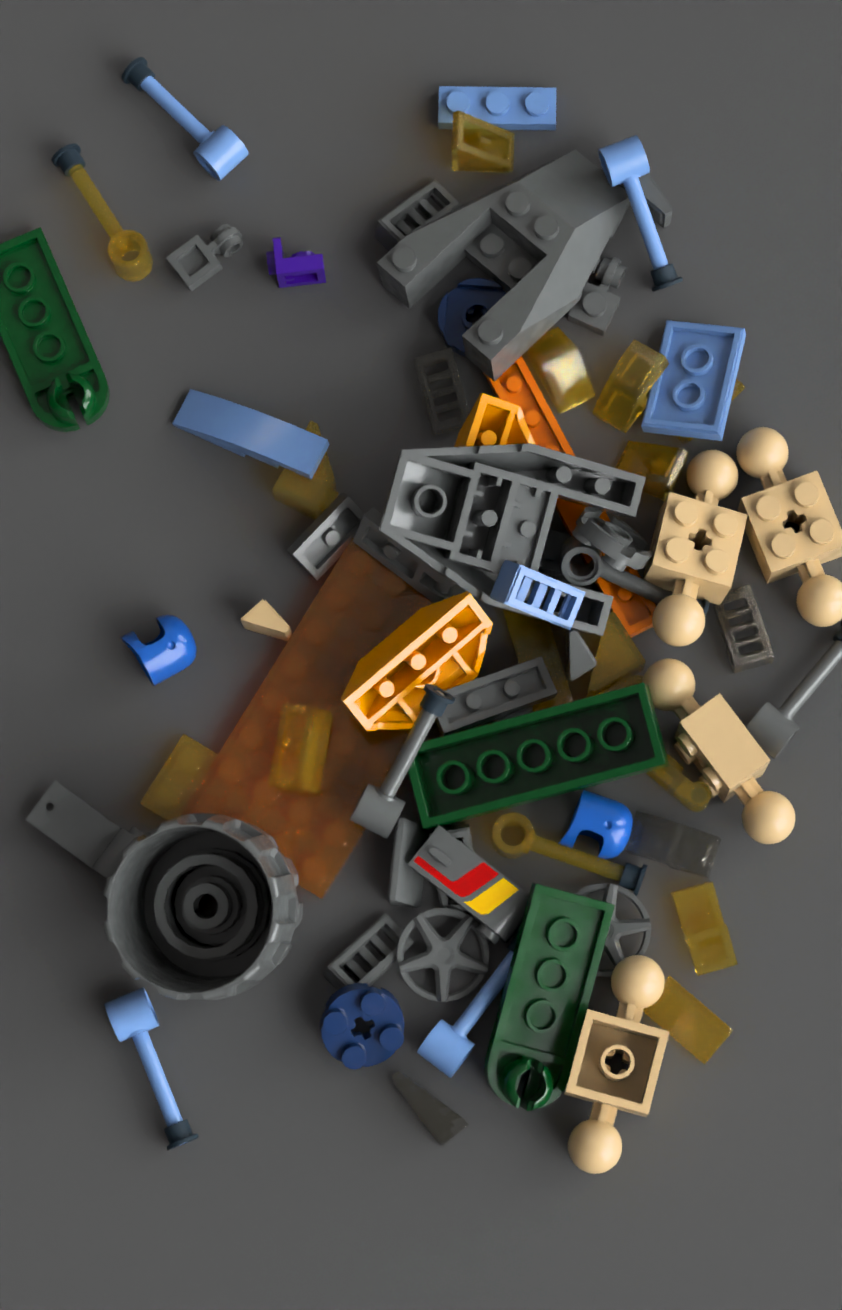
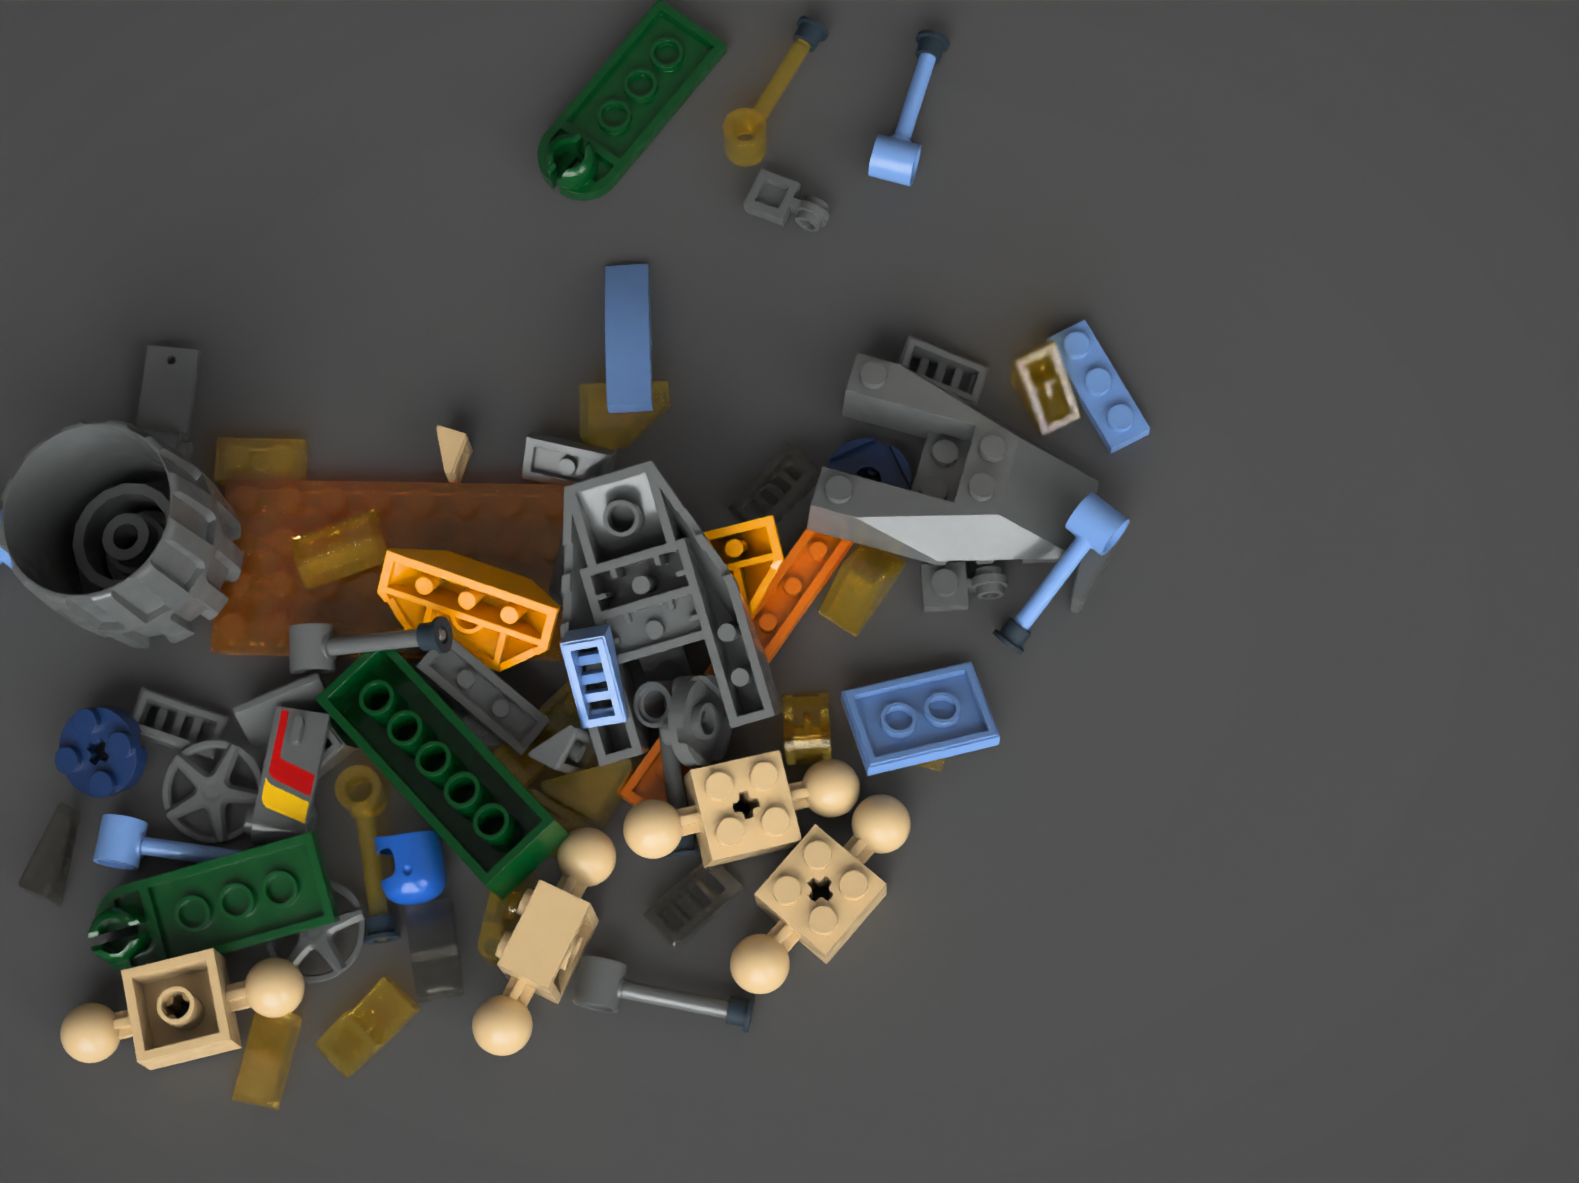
camera: 60 degrees right, 5 degrees down
blue helmet [120,614,197,686] -> none
dark purple bracket [266,237,326,288] -> none
clear yellow slope [593,339,669,434] -> none

